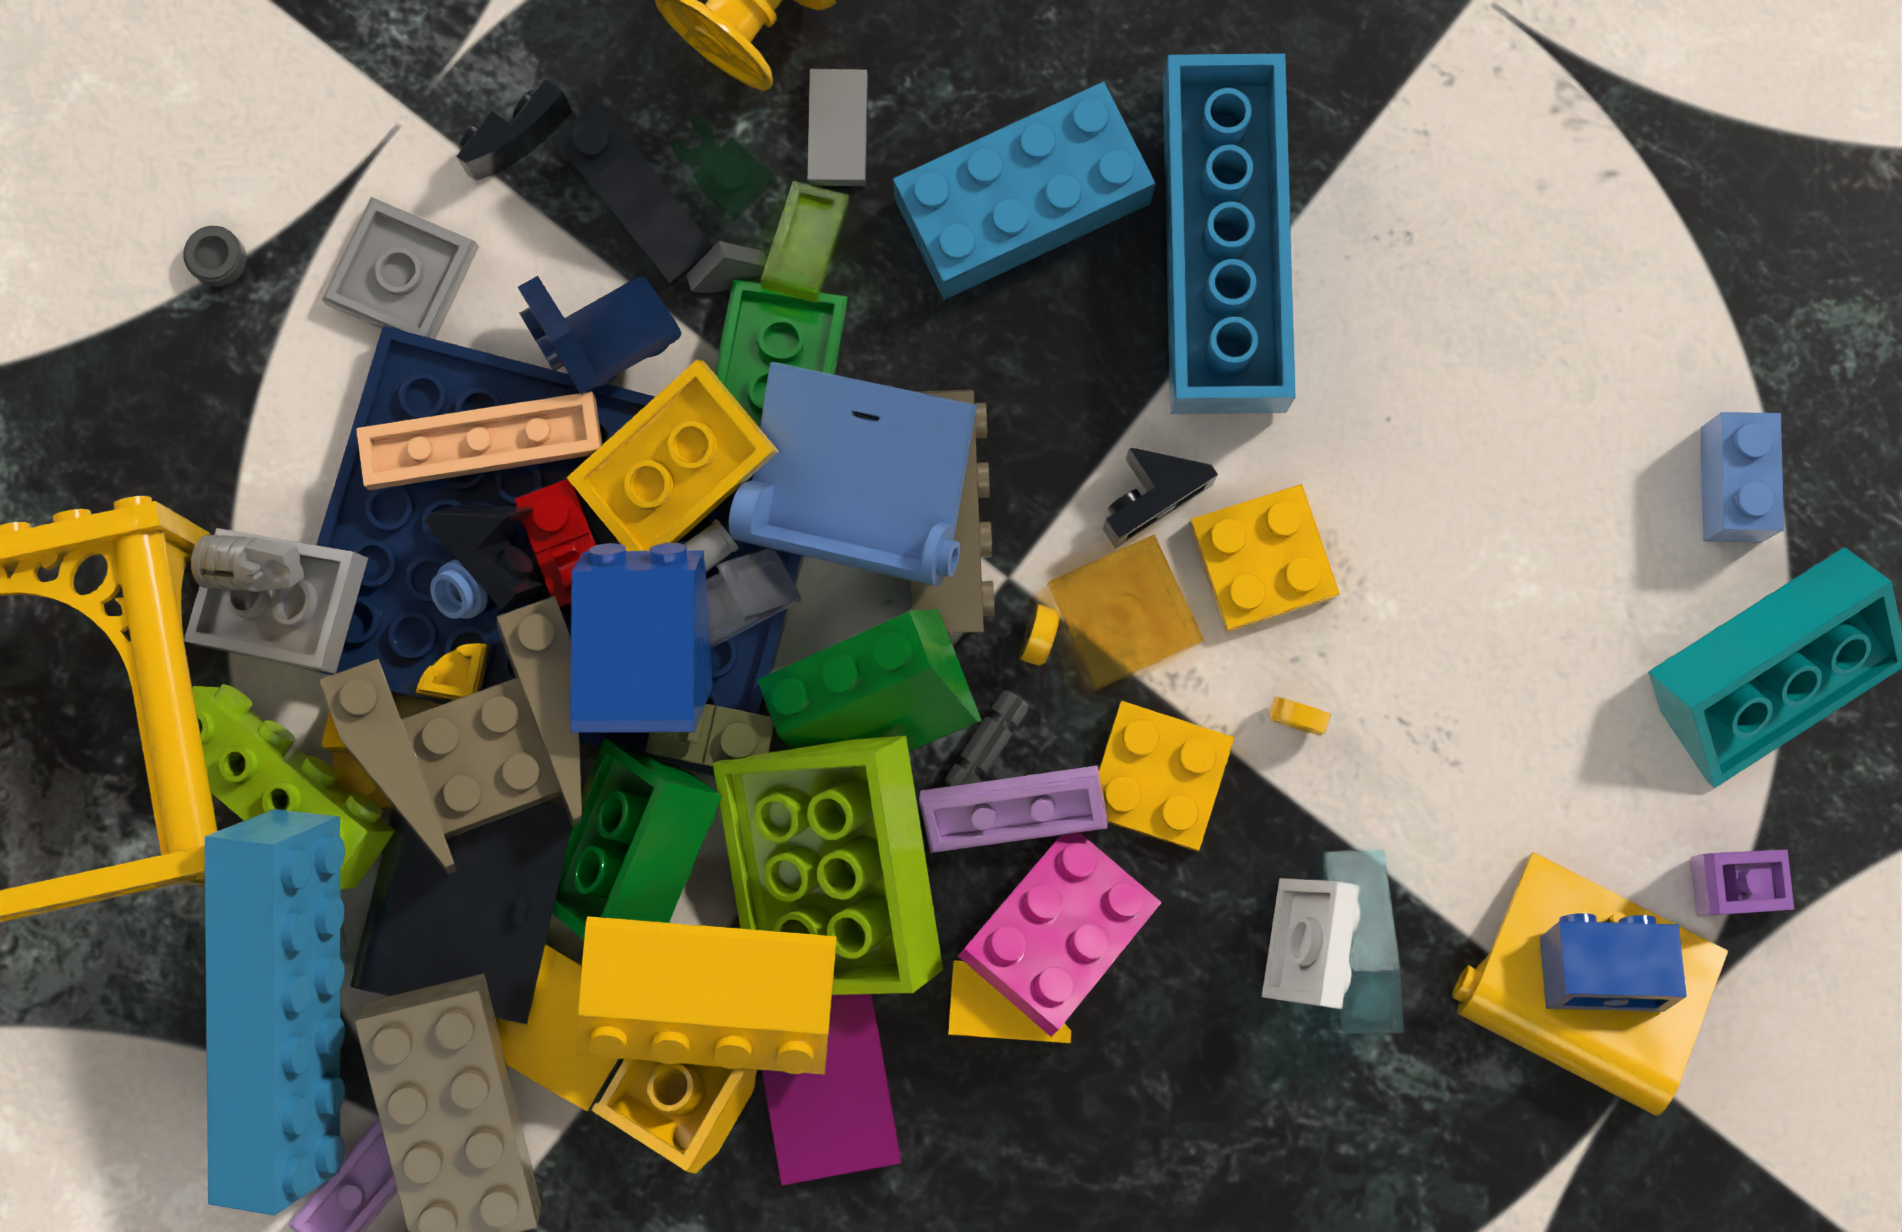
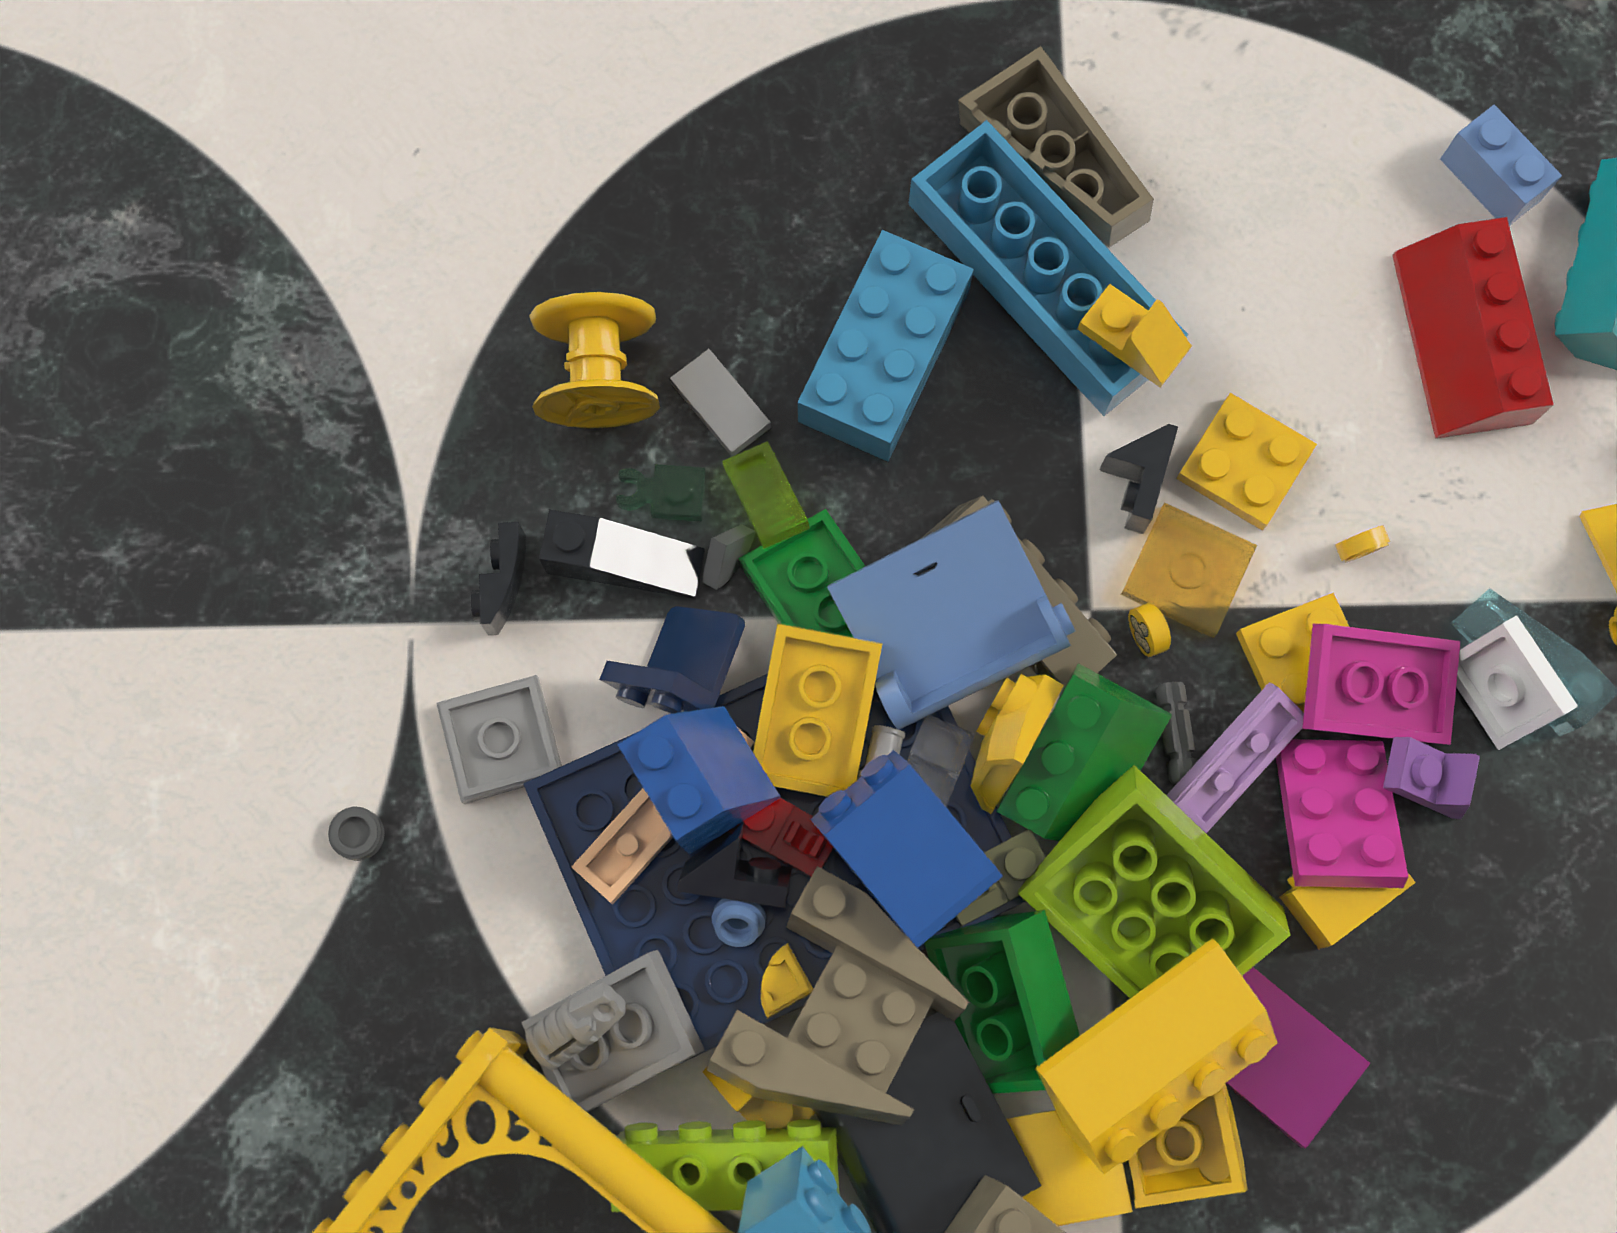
camera: 40 degrees left, 5 degrees down
none -> blue slope [617,706,781,855]
none -> dark tan wedge [958,46,1154,248]
none -> yellow slope [971,674,1064,814]
none -> yellow slope [1077,284,1192,388]
none -> dark pink plate [1302,624,1461,745]
none -> medium lavender slope [1383,737,1480,819]
none -> red slope [1392,217,1554,439]

